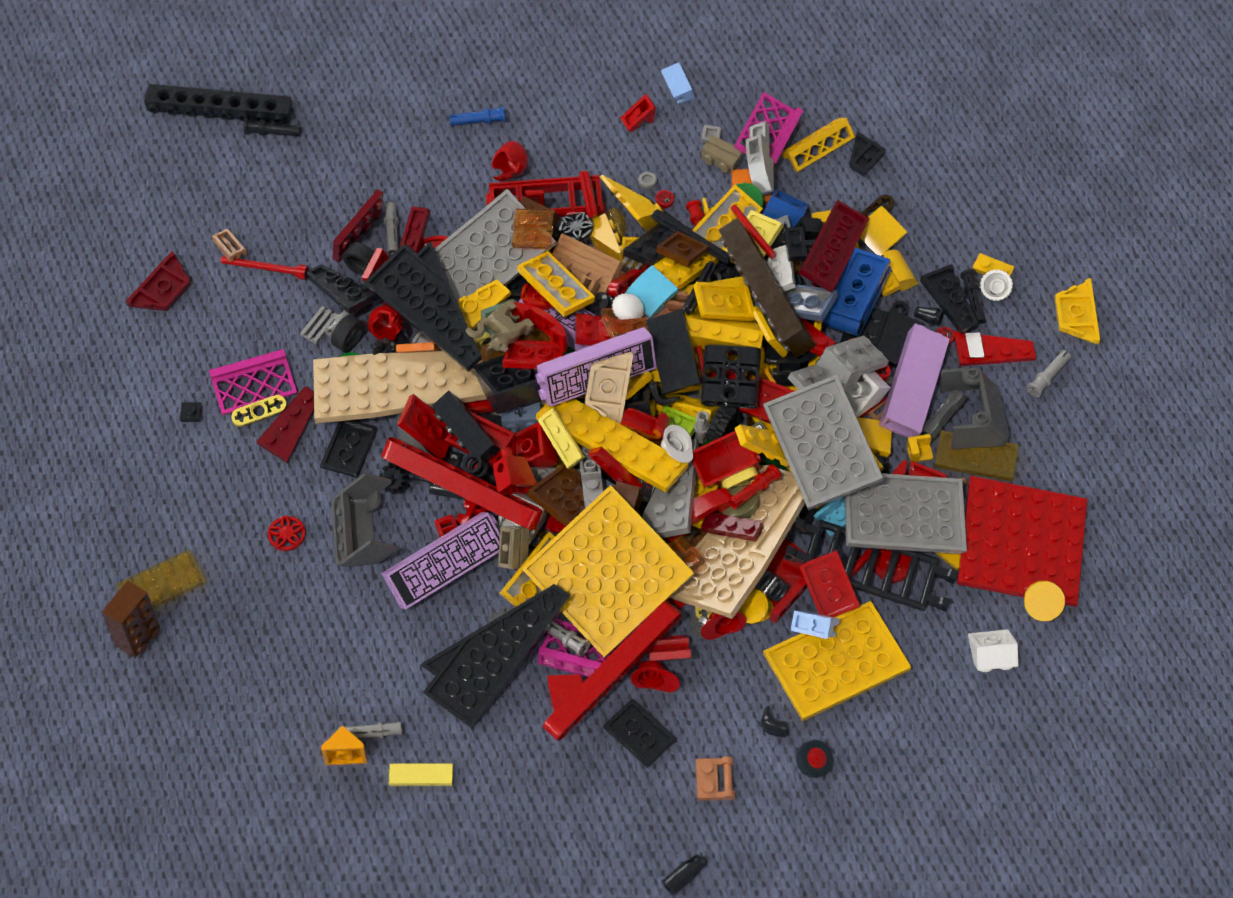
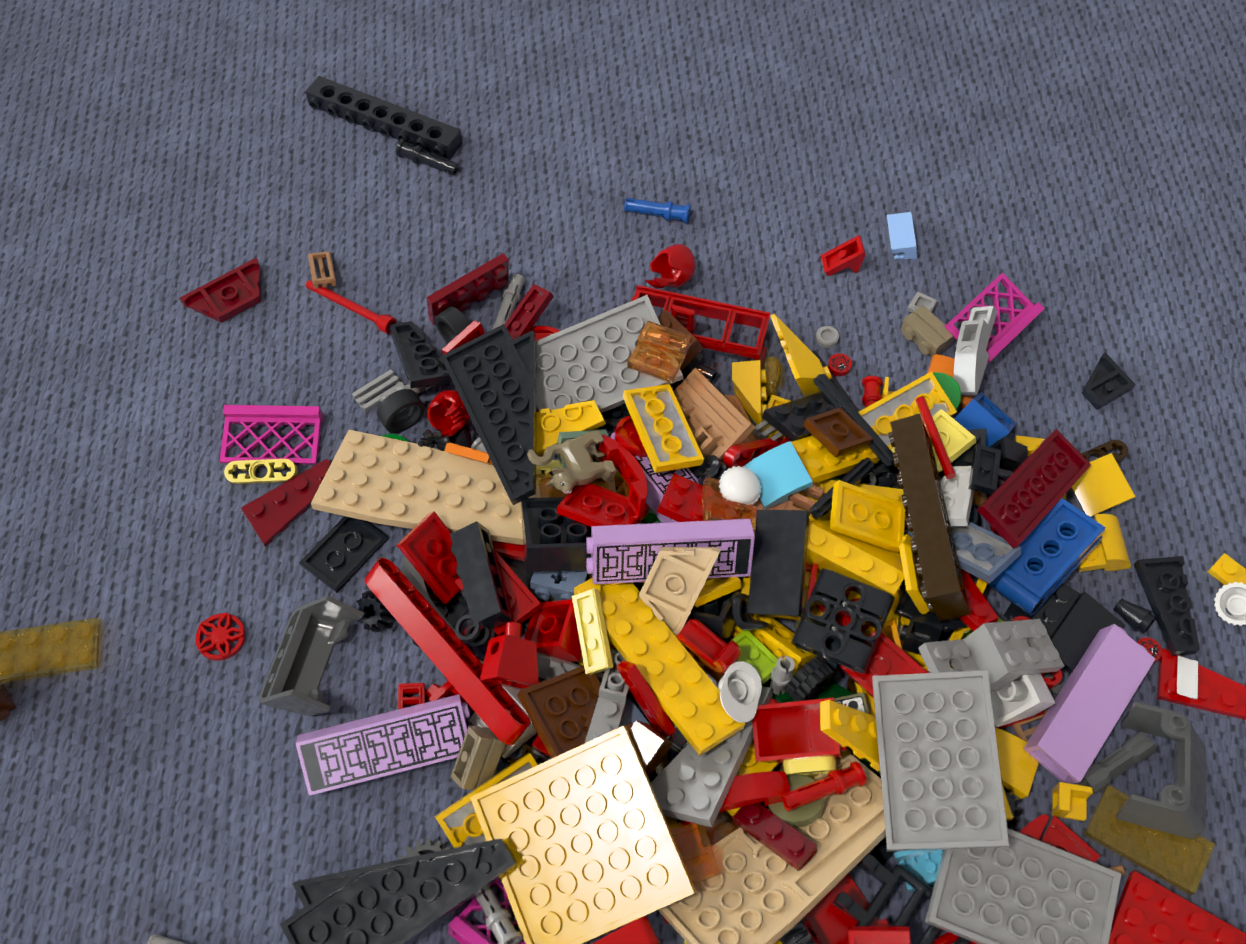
camera: 20 degrees right, 0 degrees up
black plate [180,402,202,422] -> none
black wheel [559,212,594,242] -> none
red axle [579,171,598,218] -> none
yellow fence [781,118,855,172] -> none
black bush [892,301,909,316] -> none
black pin [960,269,986,324] -> none

